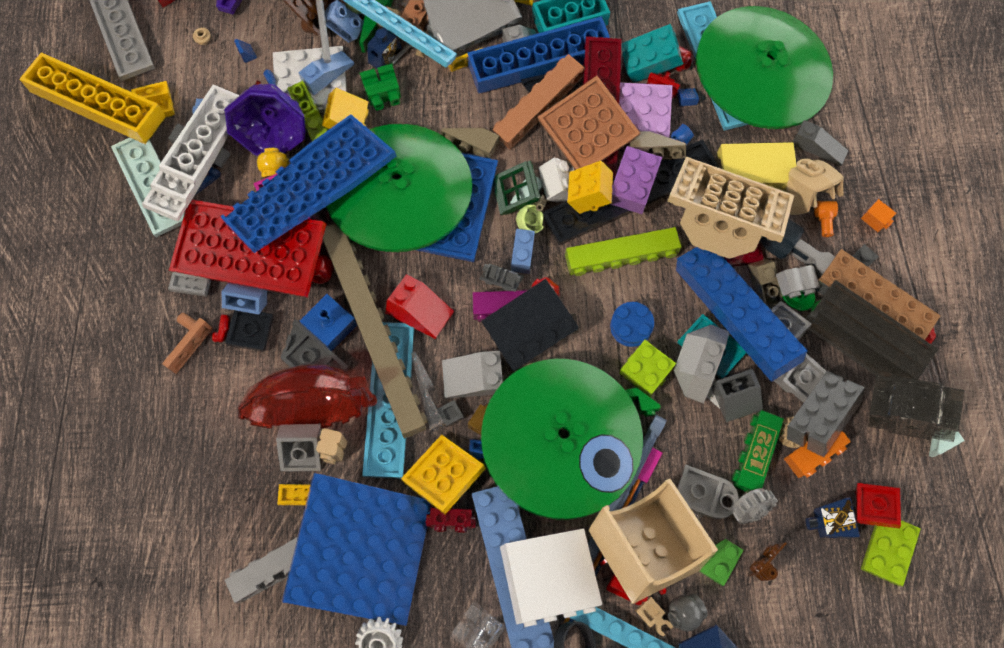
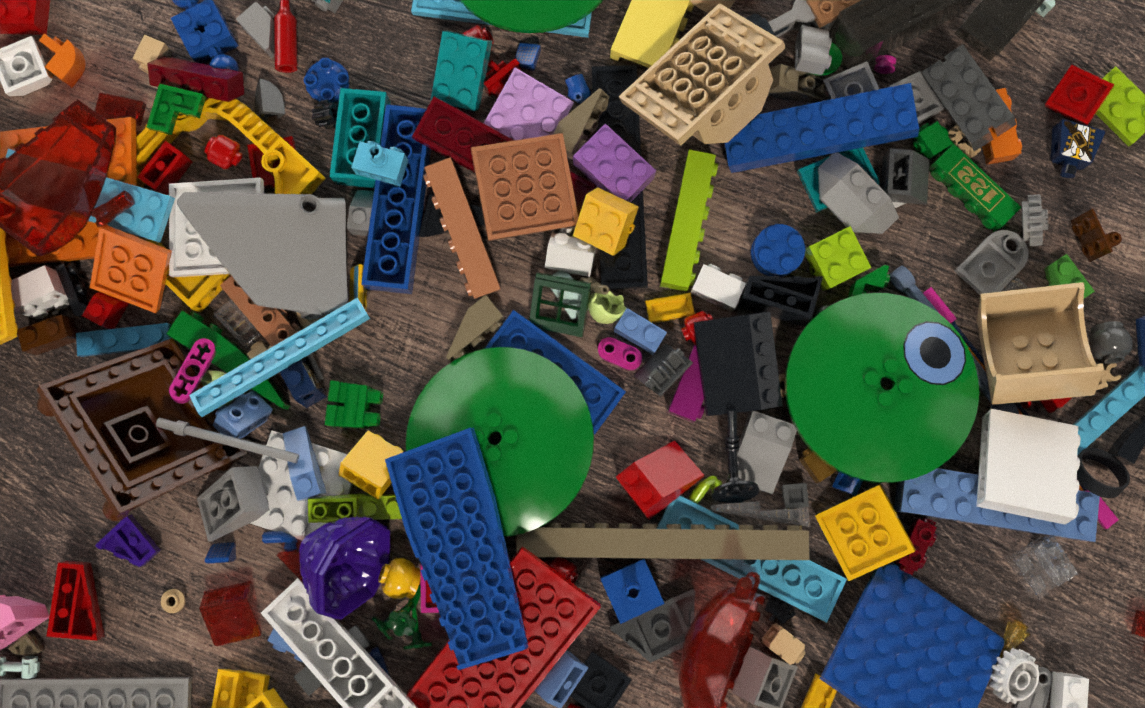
camera: 60 degrees left, 10 degrees up
none -> light grey slope [197,466,270,542]
none -> clear red bracket [199,581,262,646]
none -> medium azure brick [351,141,408,186]
none -> dark green plant [372,585,432,650]
none -> dark pink plate [598,337,642,371]
none -> yellow tile [645,292,695,323]
none -> lime arm [689,475,722,504]
none -> white brick [691,264,746,312]
none -> black dish [712,409,760,503]
none -> black wedge [738,276,823,327]
none -> black piece [764,594,796,624]
none -> dark pink bush [874,55,896,74]
none -> green brick [912,121,953,161]
none -> clear yellow cone [999,619,1030,658]

